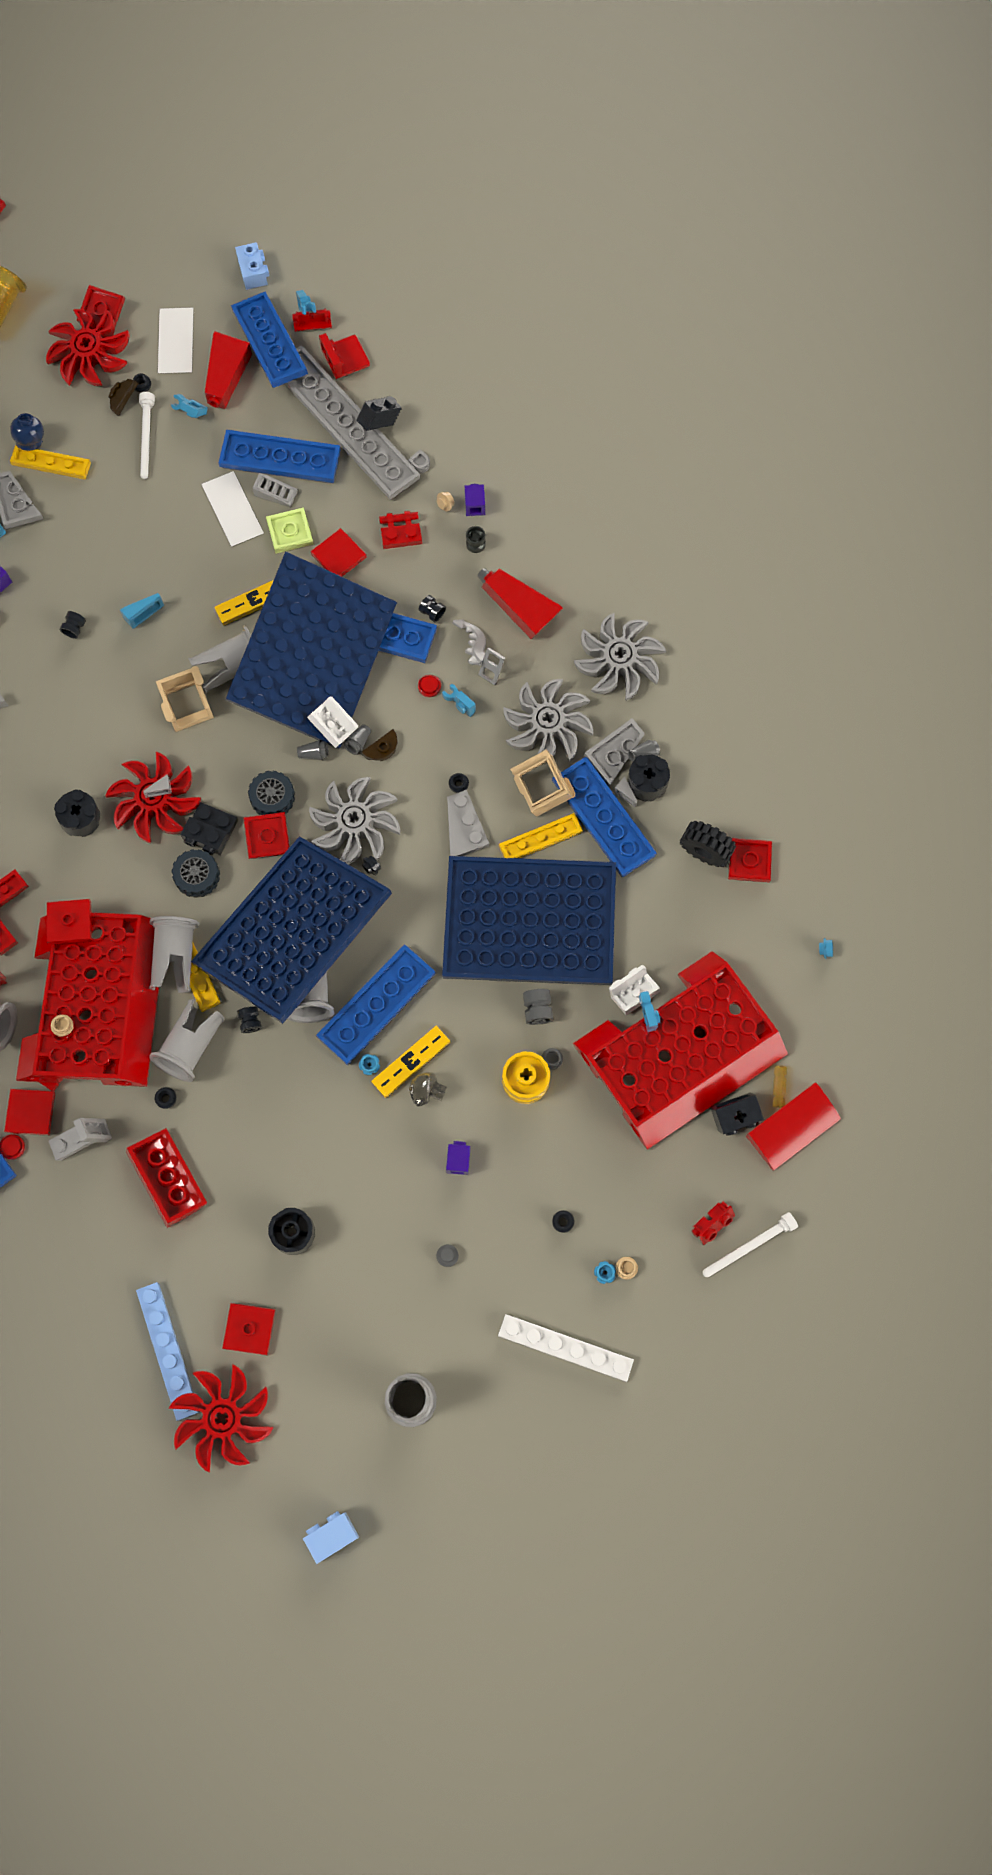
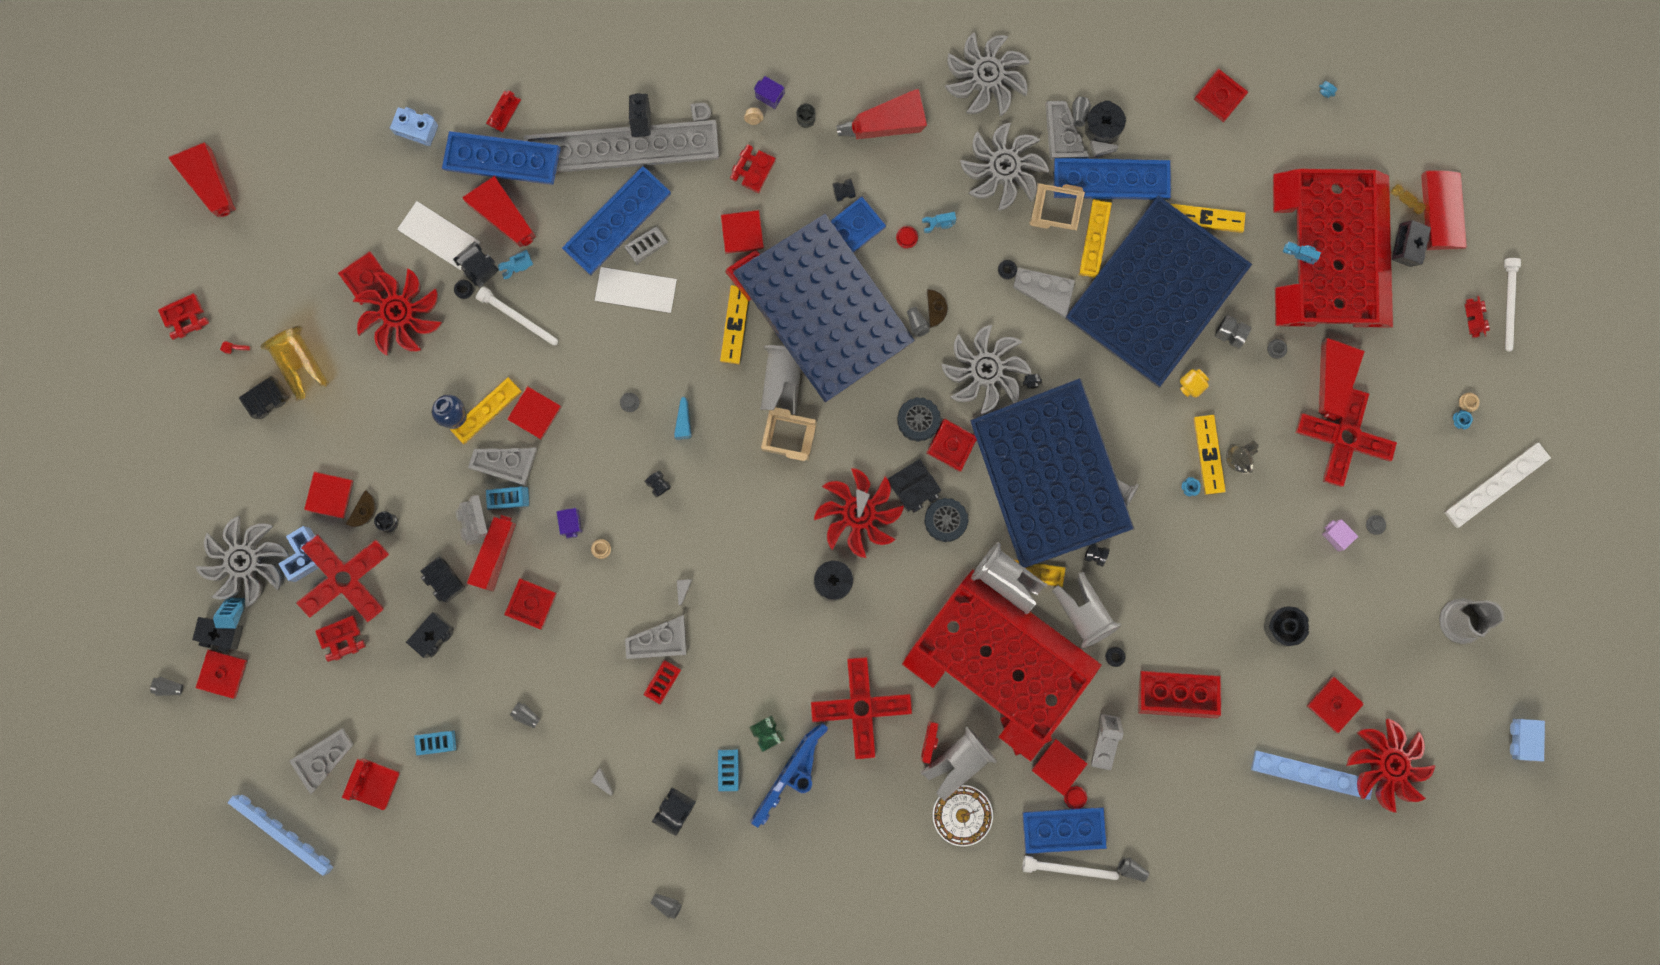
camera: 55 degrees left, 10 degrees up
red plate [47,899,92,945] -> none
tan plate [51,1015,73,1037] -> none
dark brown plate [108,379,139,416] -> none
yellowish green tile [266,508,314,554] -> none
dark azure plate [296,290,316,315] -> none
dark grey cone [297,740,329,760] -> none
white bracket [307,696,358,748] -> none
blue plate [316,944,436,1066] -> none
red bracket [319,333,370,379] -> none
dark purple brick [446,1141,471,1175] -> none
light grey piece [452,619,505,685] -> none
yellow wheel [502,1051,550,1104] -> none
black plate [552,1210,574,1233] -> none
white bracket [609,965,660,1015] -> none
black tyre [680,821,736,867] -> none
none -> red slope [168,142,236,217]
none -> black brick [453,241,499,288]
none -> red tile [507,386,562,440]
none -> dark grey plate [620,393,640,412]
none -> yellow tile [1171,204,1246,233]
none -> yellow head [1180,369,1209,398]
none -> red piece [1295,388,1397,487]
none -> red slope [1319,338,1365,421]
none -> lavender brick [1322,519,1358,552]

